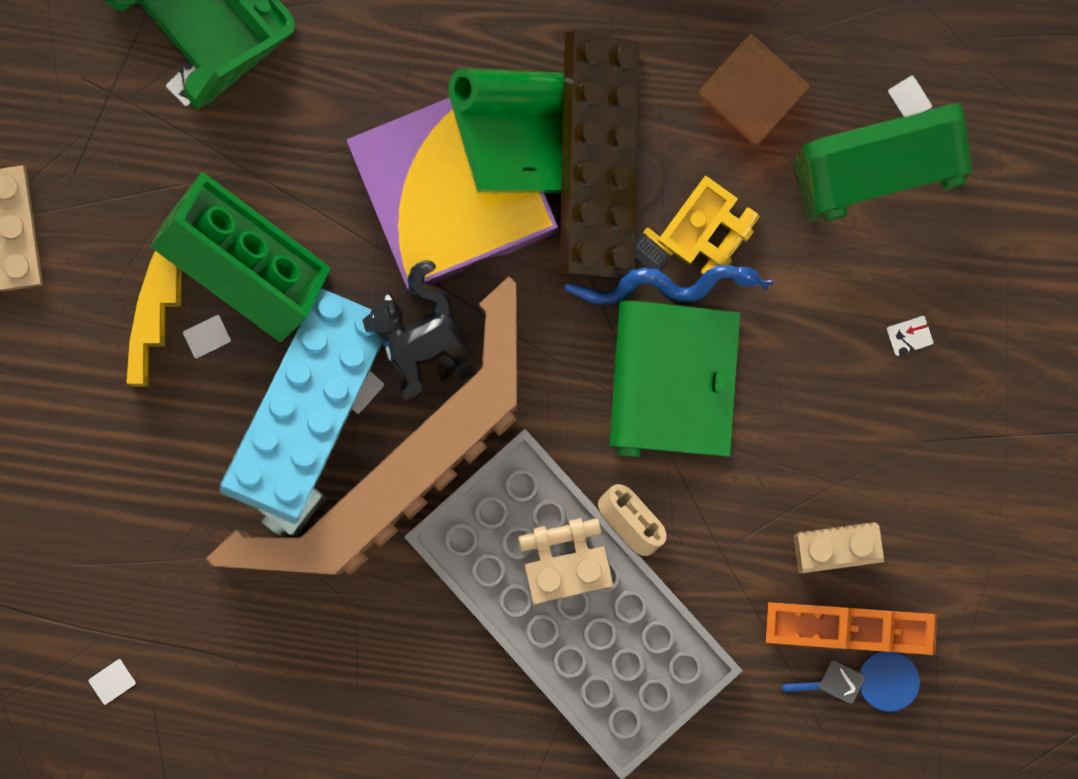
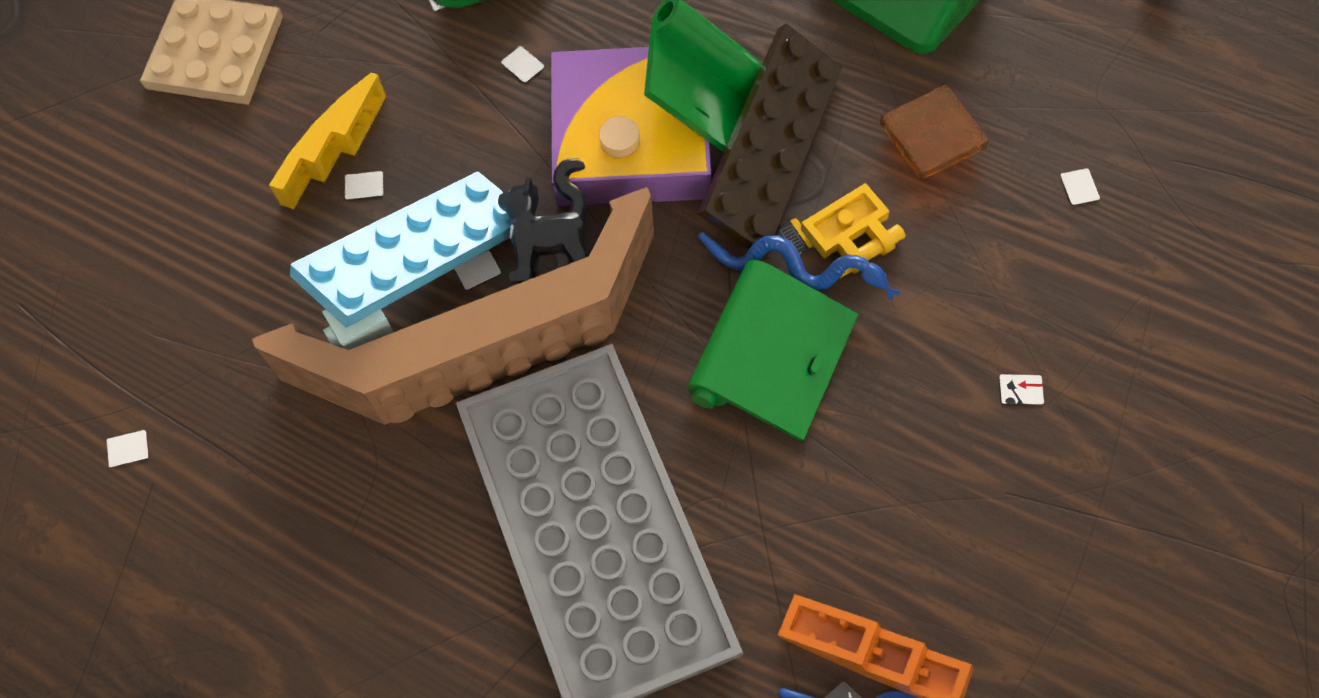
camera: 25 degrees right, 20 degrees down
green slope [150,172,331,343] -> none
tan plate [518,518,613,604] -> none
tan beam [598,484,666,556] -> none
green windscreen [792,103,973,223] -> none
tan brick [794,522,884,573] -> none
none -> white sticker [501,46,544,82]
none -> tan tile [599,116,640,158]

